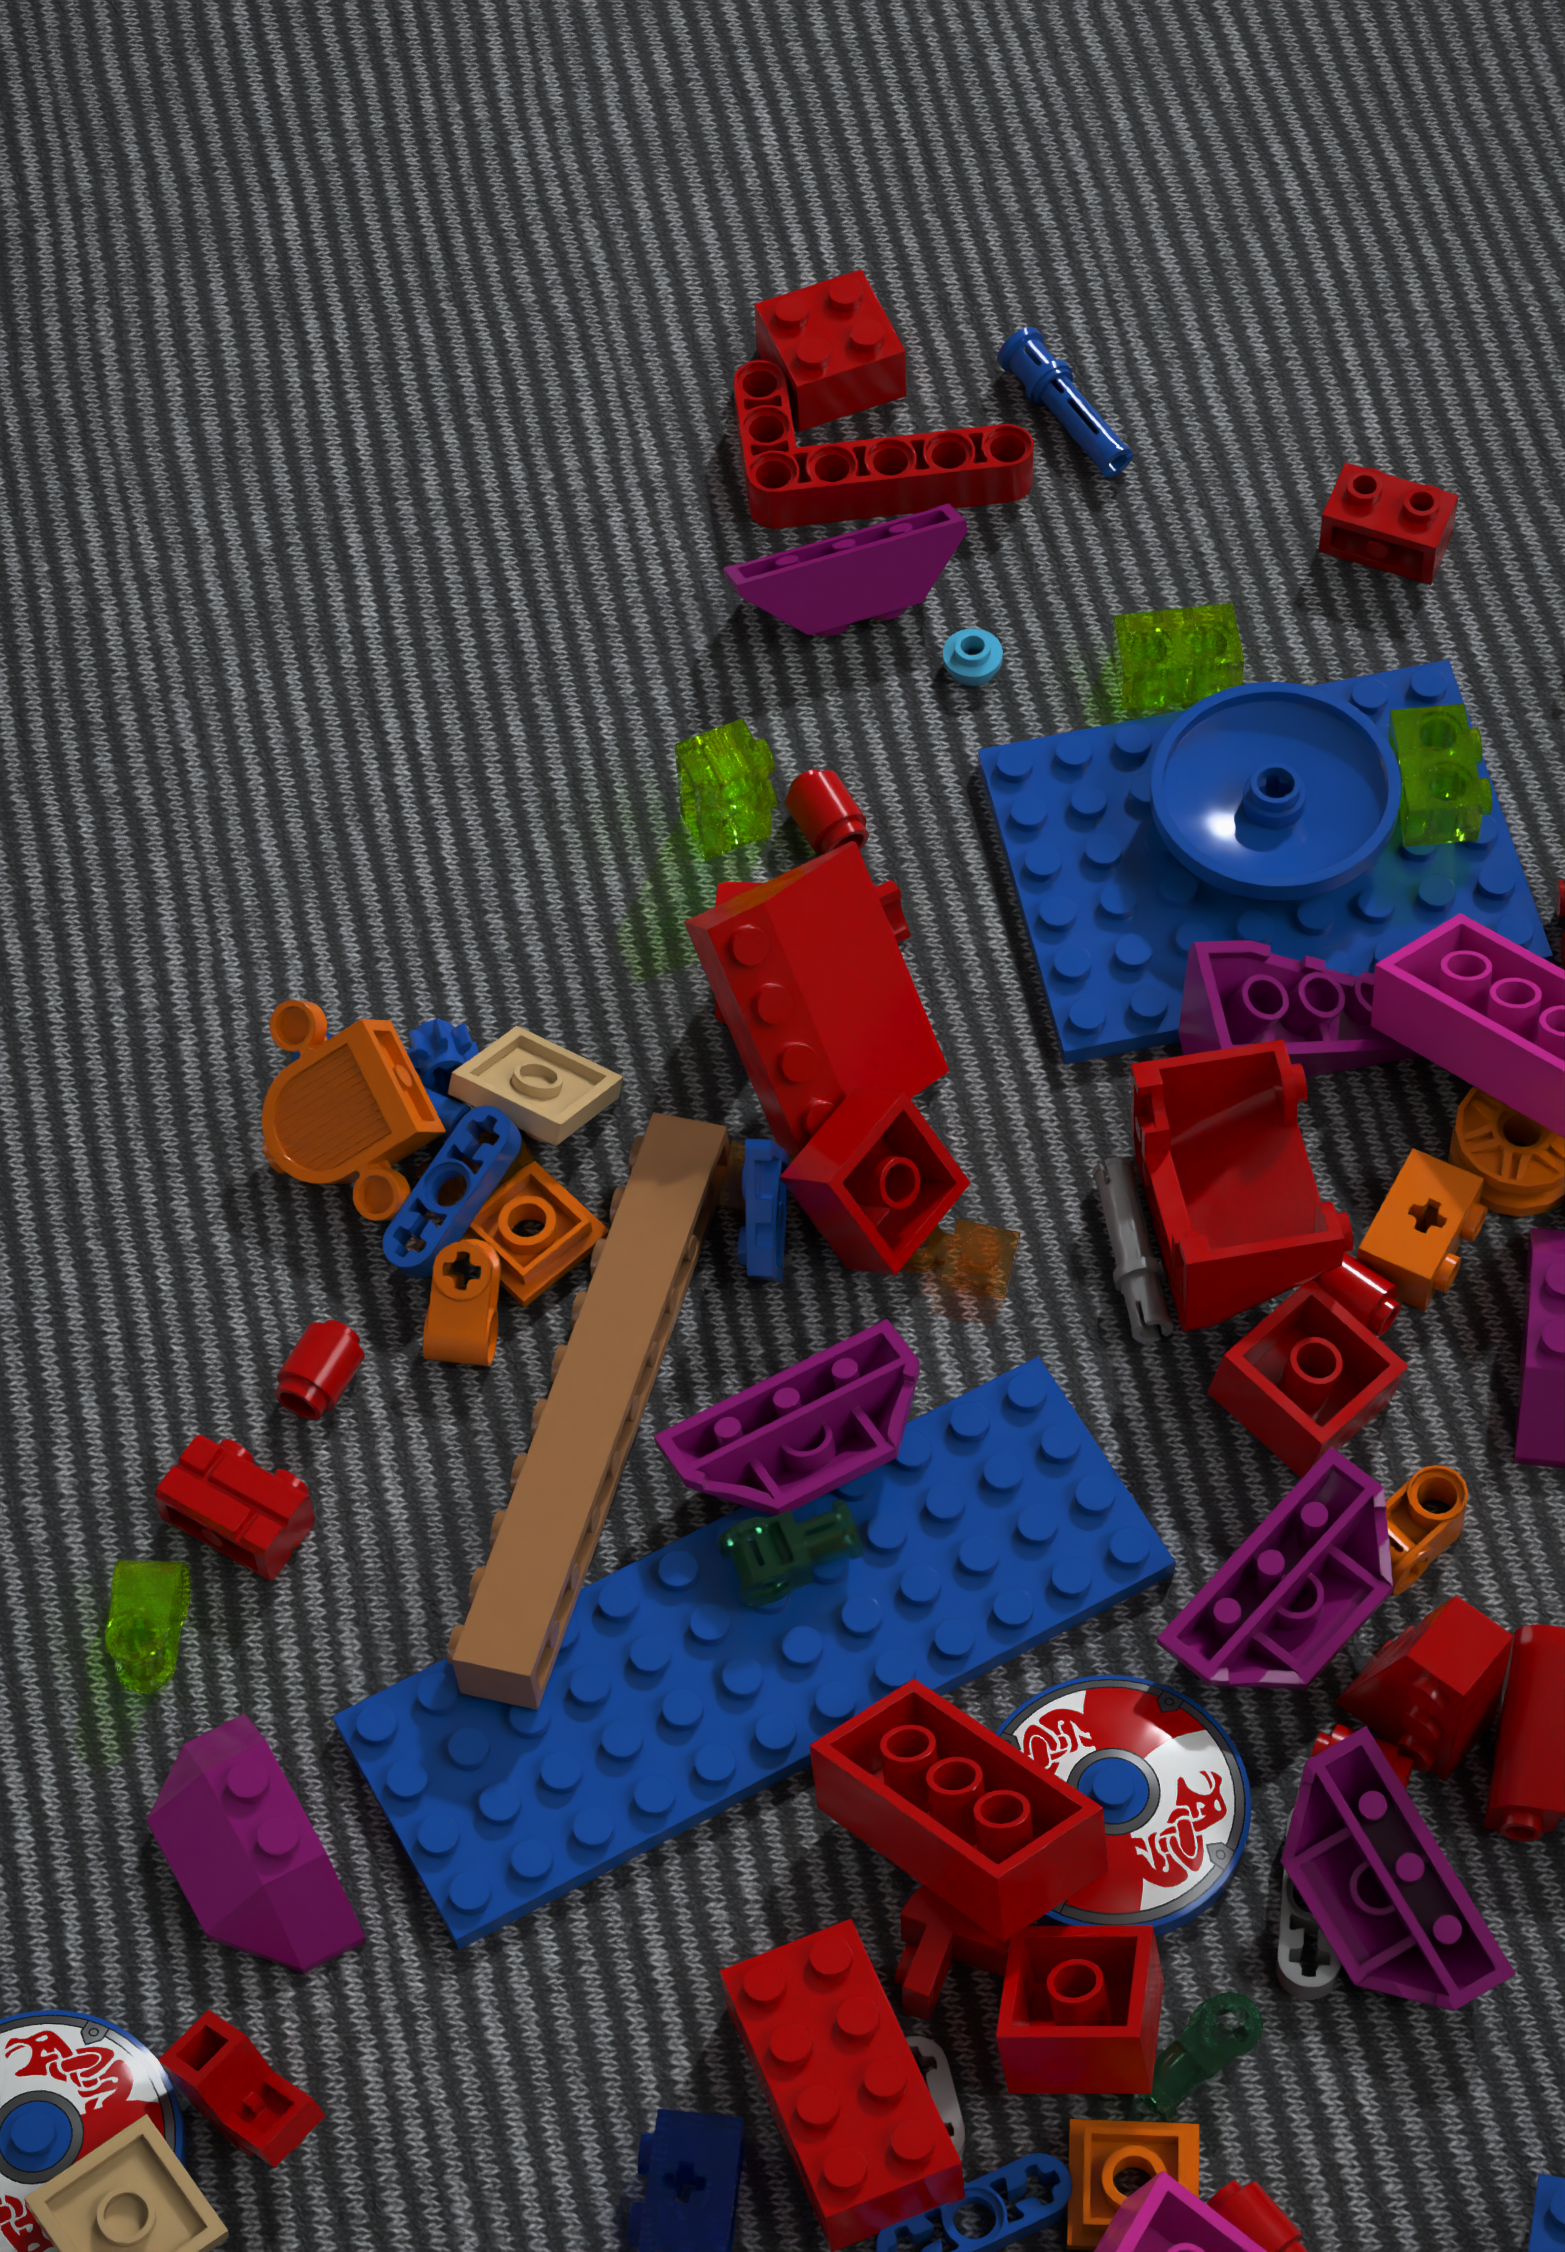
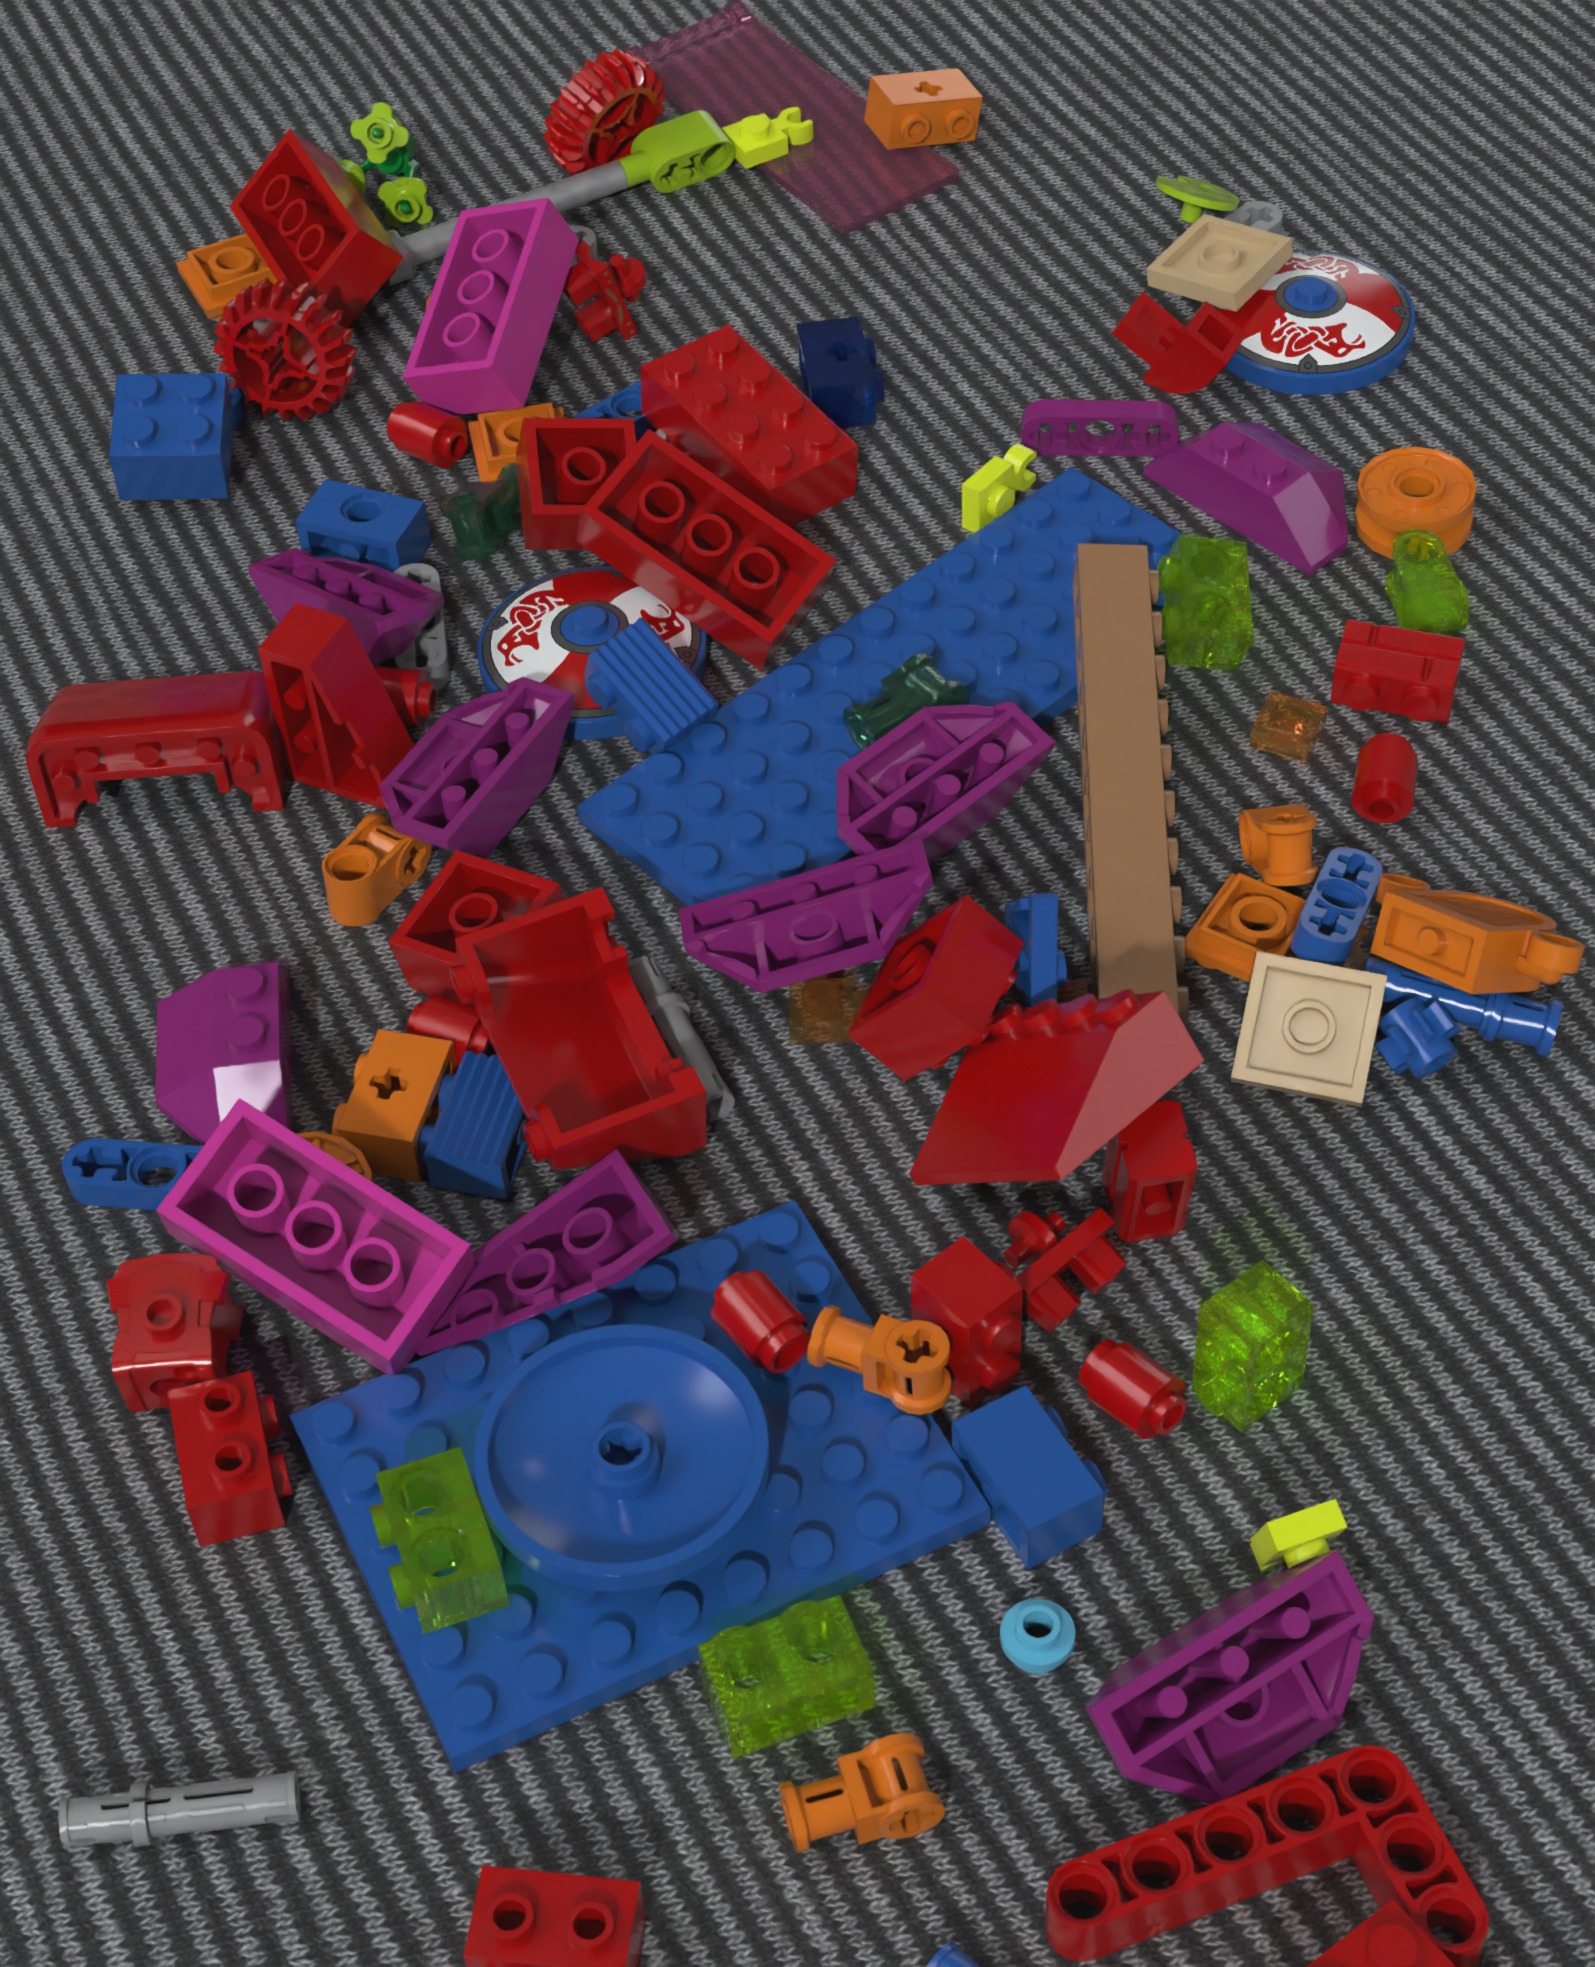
camera: 165 degrees right, 10 degrees down
none -> blue brick [295,479,432,573]
none -> blue brick [418,1050,528,1200]
none -> blue brick [584,617,719,754]
none -> magenta wedge [679,838,933,993]
none -> red brick [711,1270,811,1375]
none -> orange connector [778,1733,945,1854]
none -> orange connector [807,1305,952,1415]
none -> red brick [910,1236,1022,1409]
none -> blue brick [952,1385,1108,1570]
none -> neon yellow plate [962,443,1036,533]
none -> magenta beam [1021,399,1179,457]
none -> clear neon green brick [1157,534,1254,671]
none -> clear orange plate [1249,691,1328,762]
none -> neon yellow plate [1250,1499,1347,1573]
none -> orange wheel [1354,447,1477,562]

